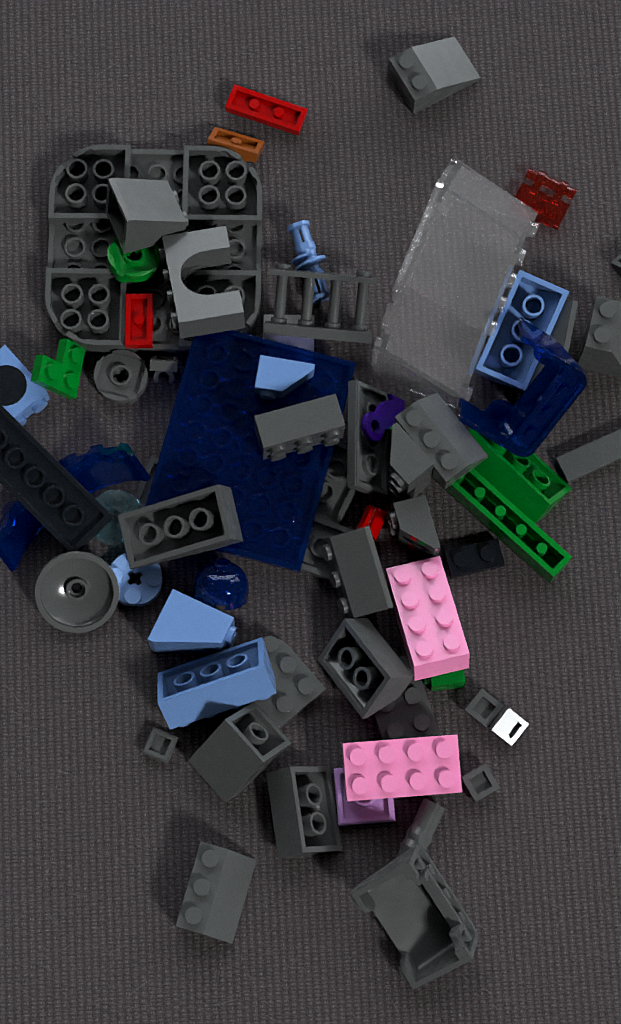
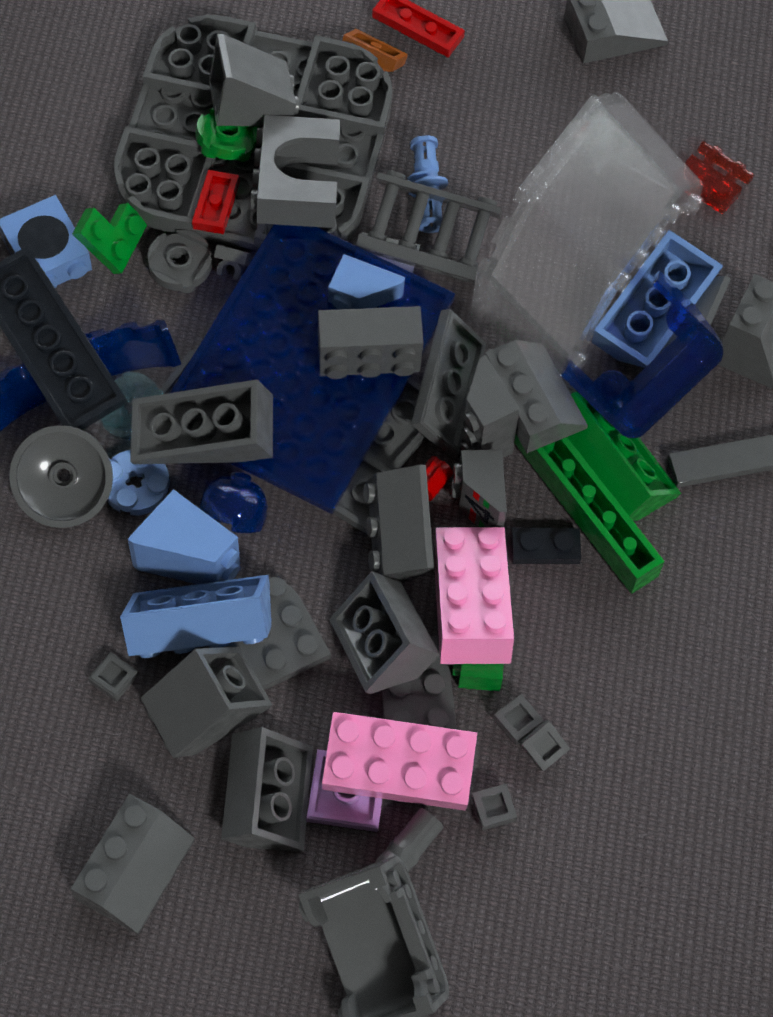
camera: 10 degrees right, 10 degrees down
dark purple brick [362,394,405,442] -> none

